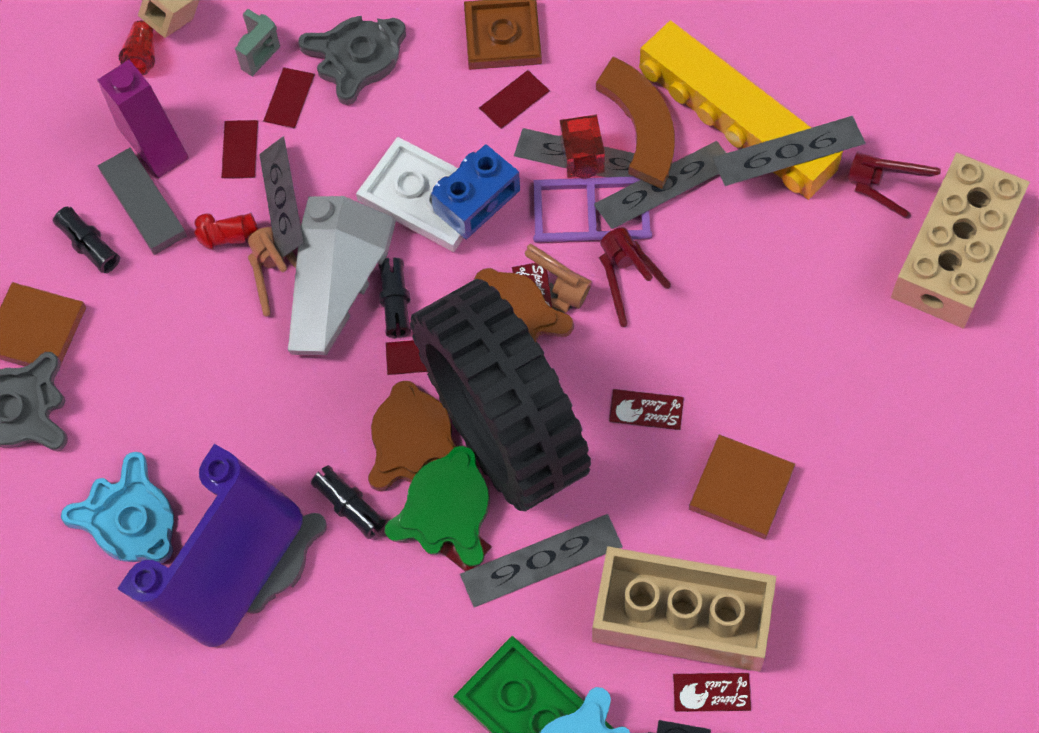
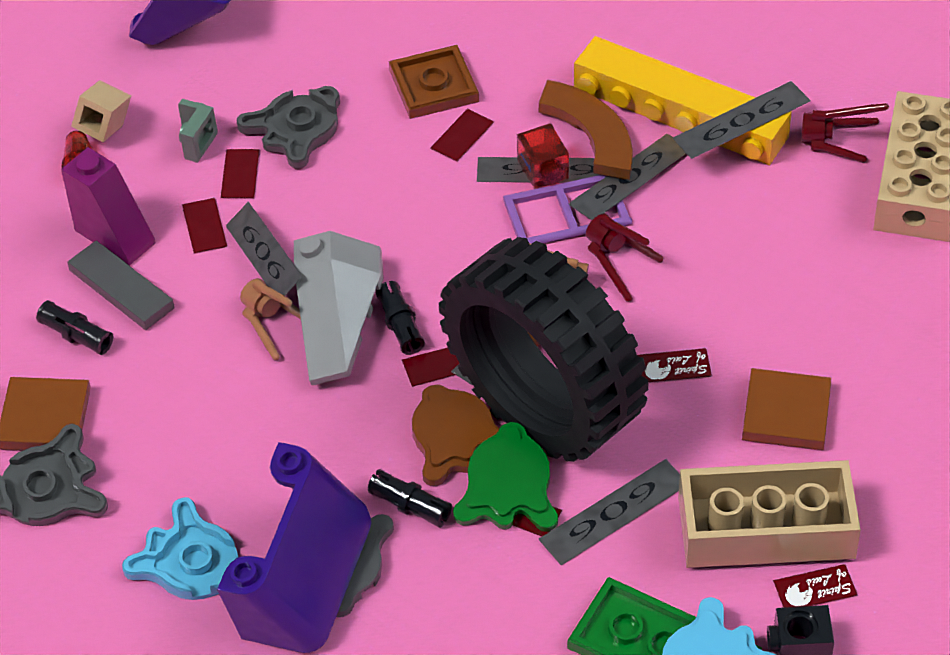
camera: 15 degrees left, 15 degrees down
red arm [194,213,258,250] -> none
white plate [356,137,464,252] -> none
blue brick [431,144,520,240] -> none

